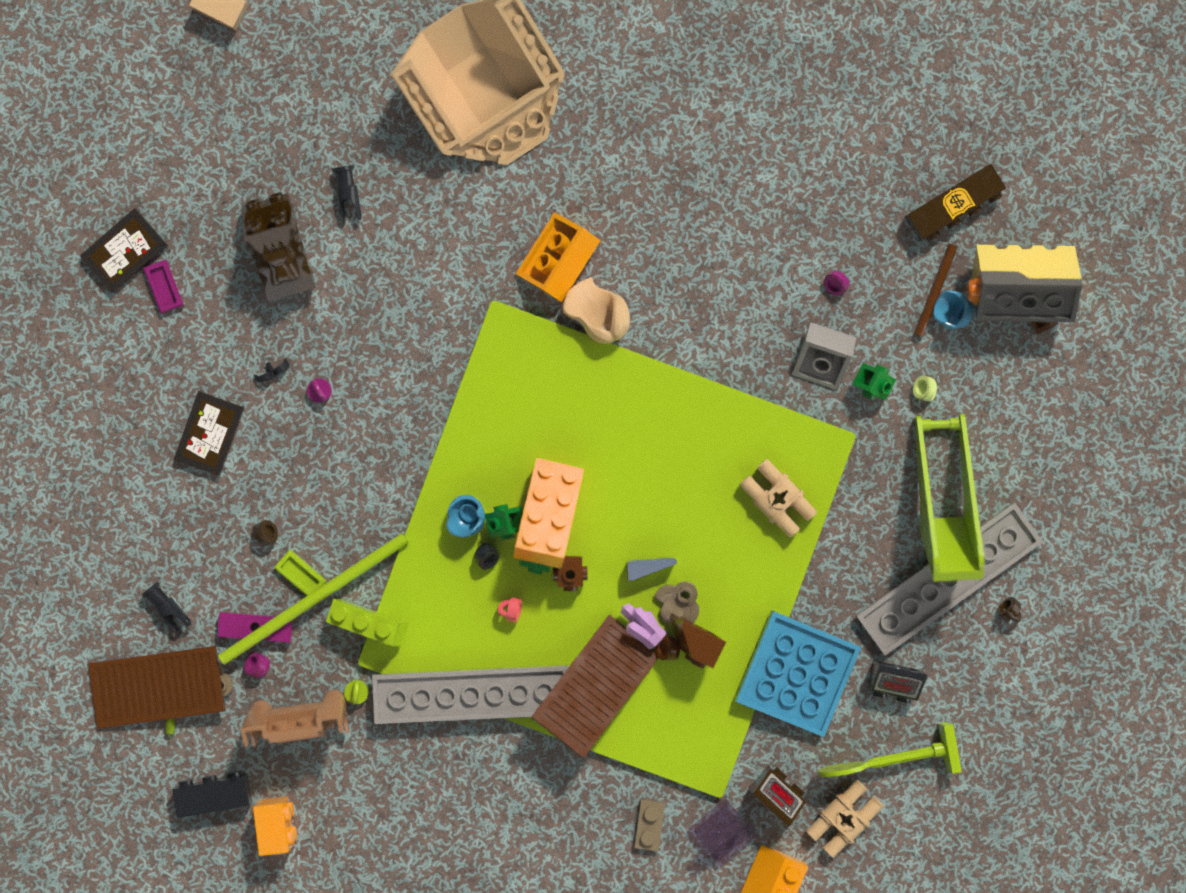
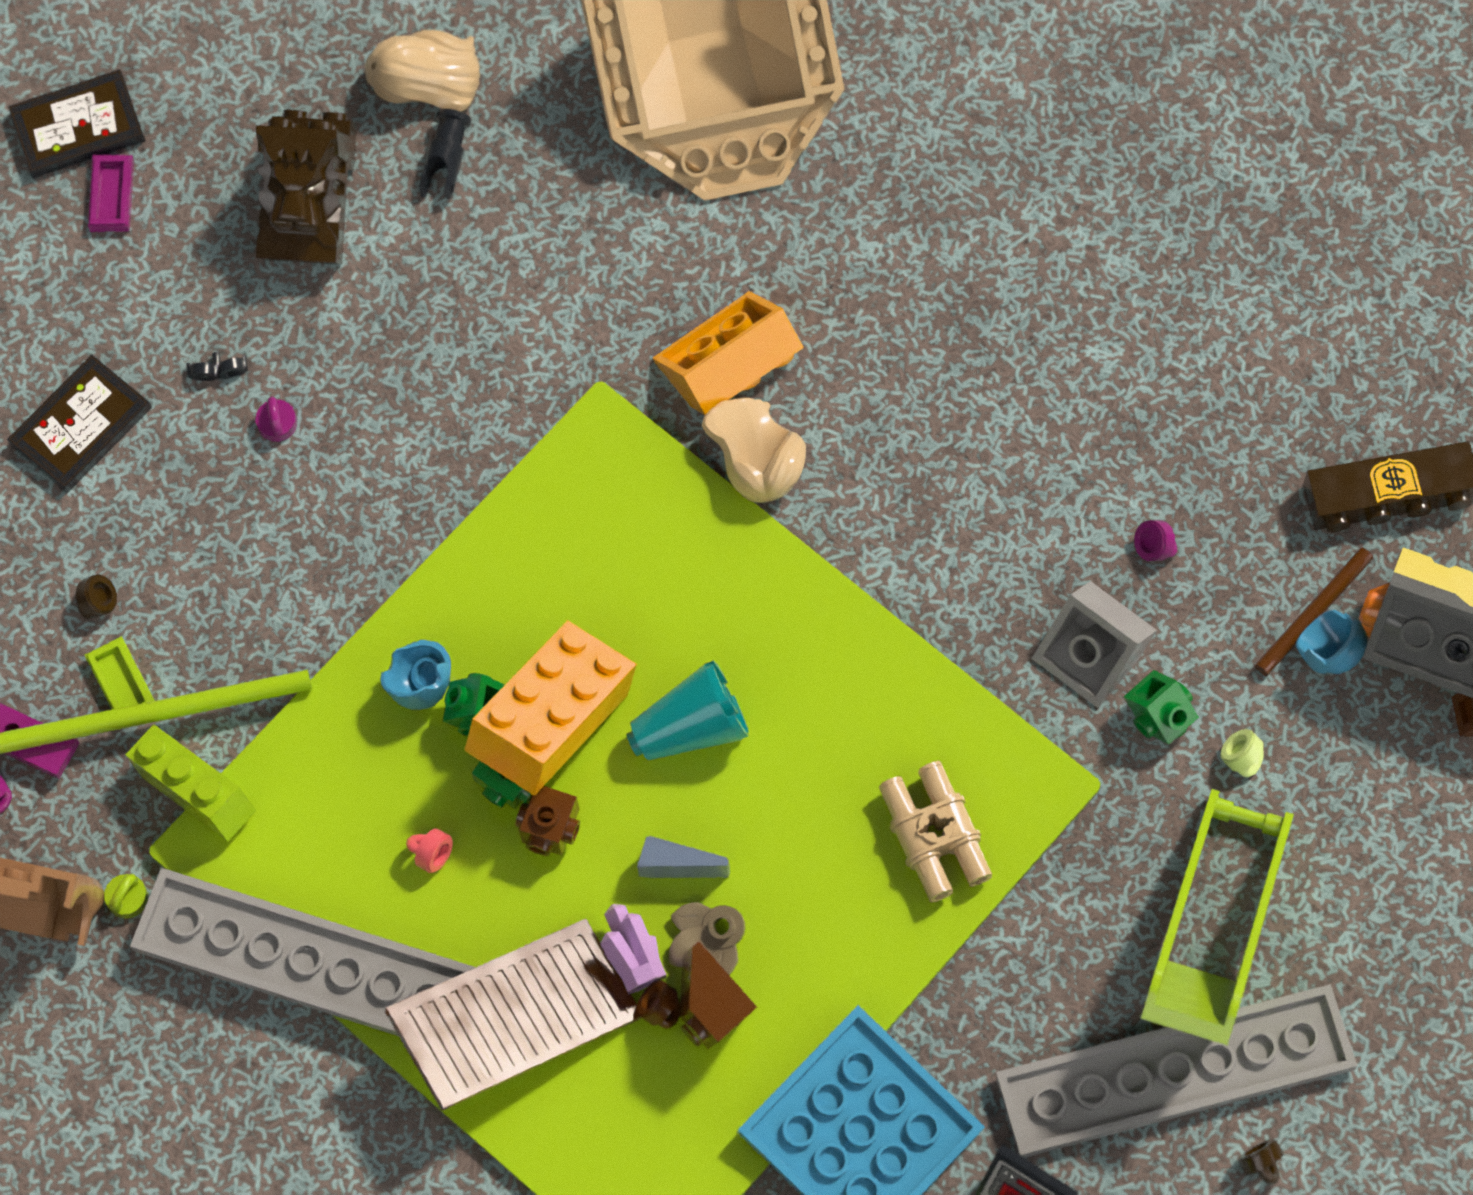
camera: 25 degrees right, 20 degrees down
black tile [474,542,500,570] -> none
none -> tan piece [364,30,480,112]
none -> teal cone [626,660,749,760]

